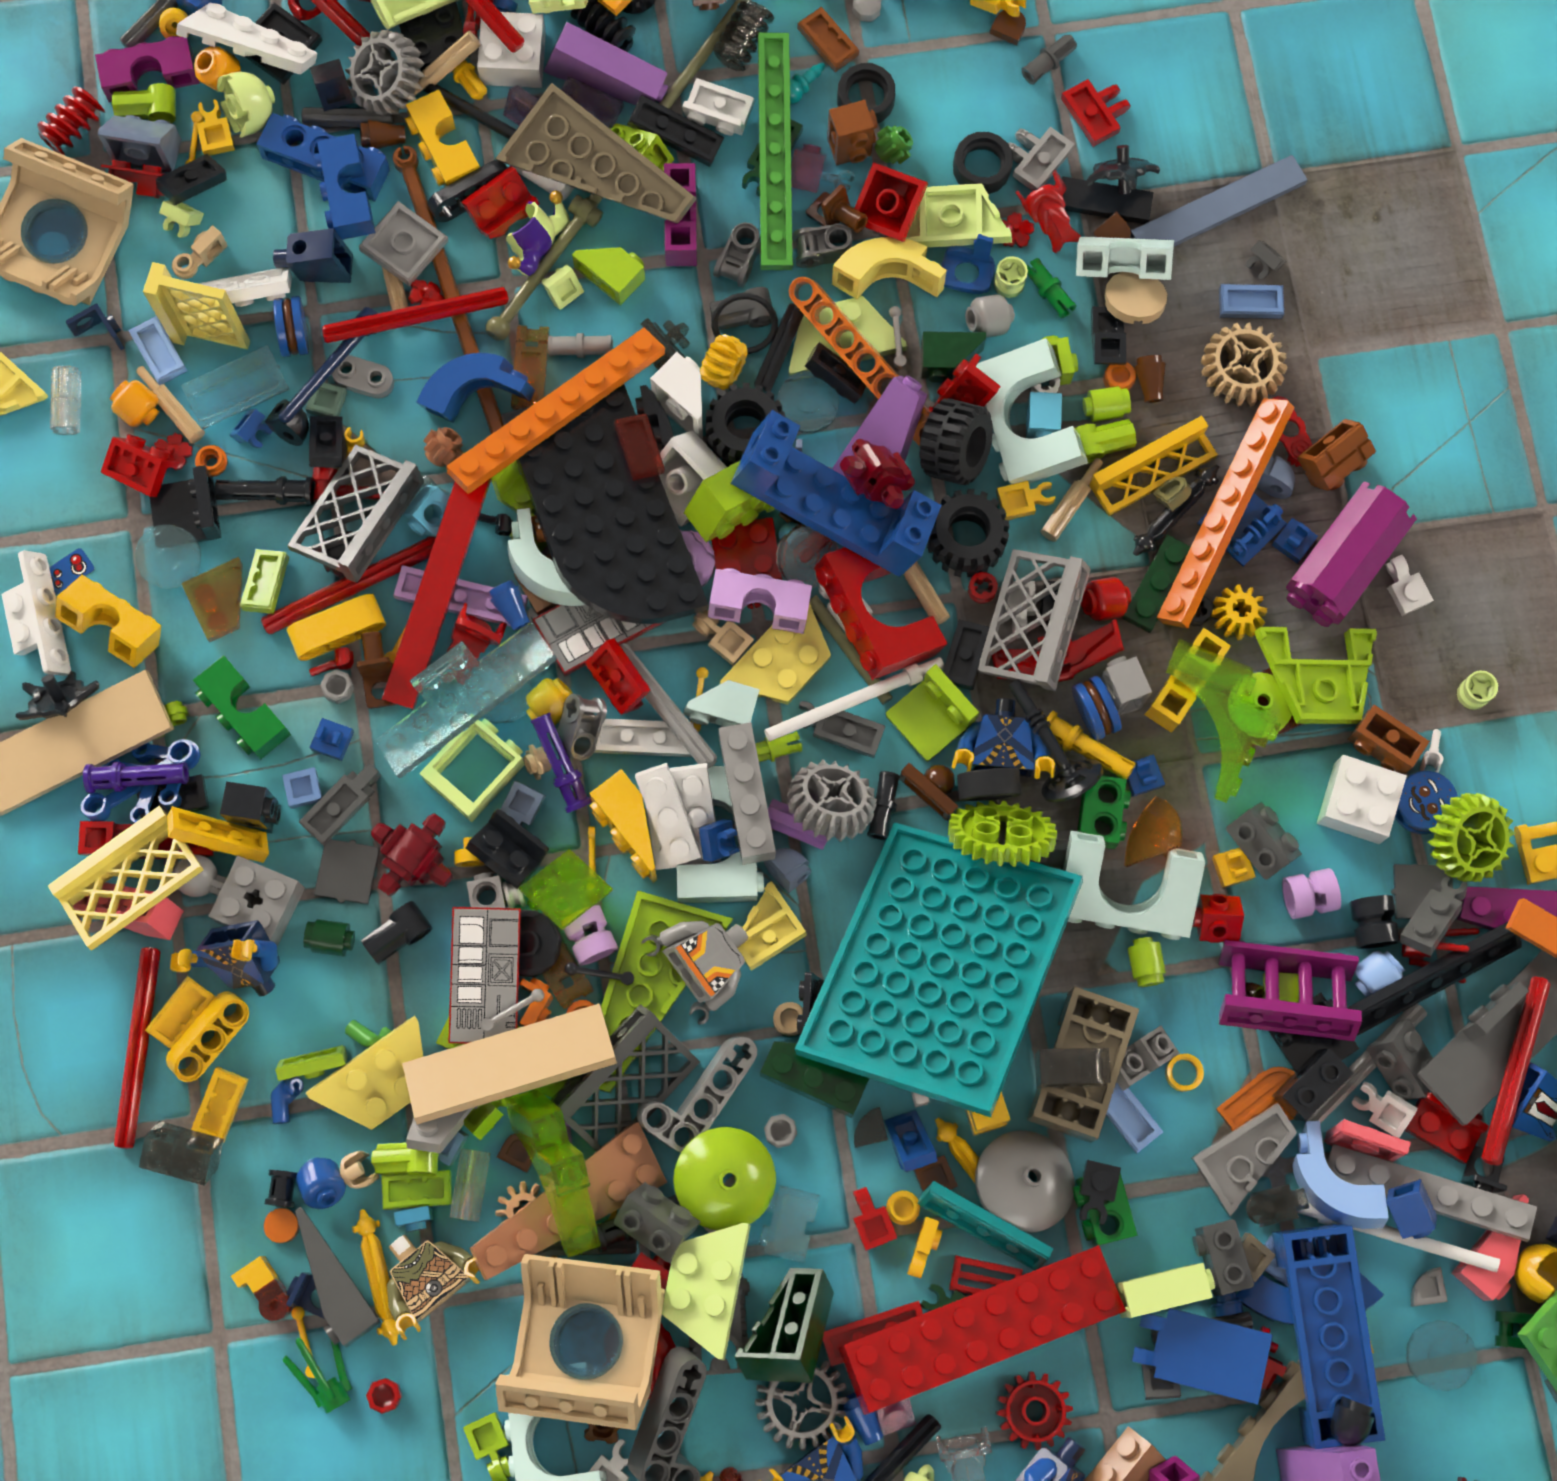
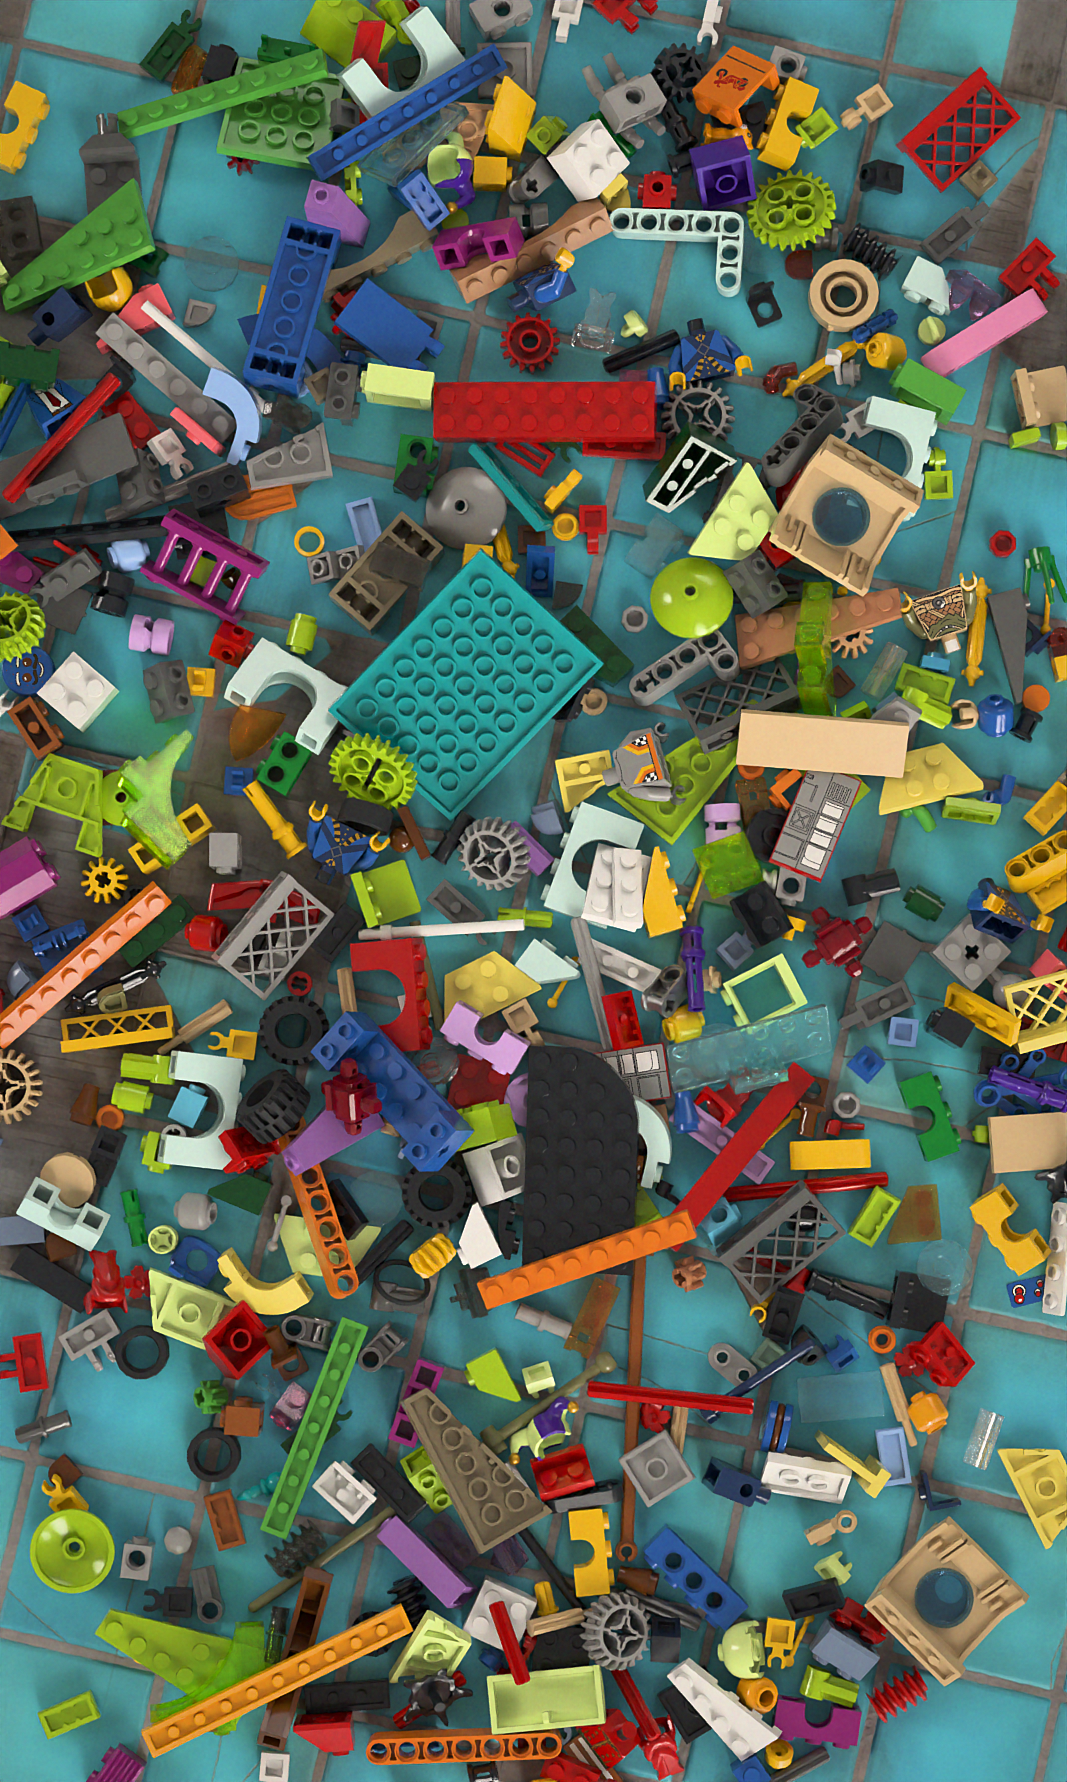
camera: 155 degrees left, 10 degrees up
blue arch [314,134,376,240] -> none
blue arch [416,353,535,423] -> none
light grey hinge [480,989,545,1031] -> none
black hinge [564,962,634,985] -> none
clear red tile [615,413,665,481] -> none
blue tile [699,819,740,862] -> none
light grey brick [718,722,776,865] -> none
black dish [1009,680,1103,802] -> none
blue head [1072,676,1122,741] -> none
black piece [1086,145,1160,194] -> none
black piece [1330,1396,1375,1446] -> none
blue brick [1386,1179,1437,1239] -> none

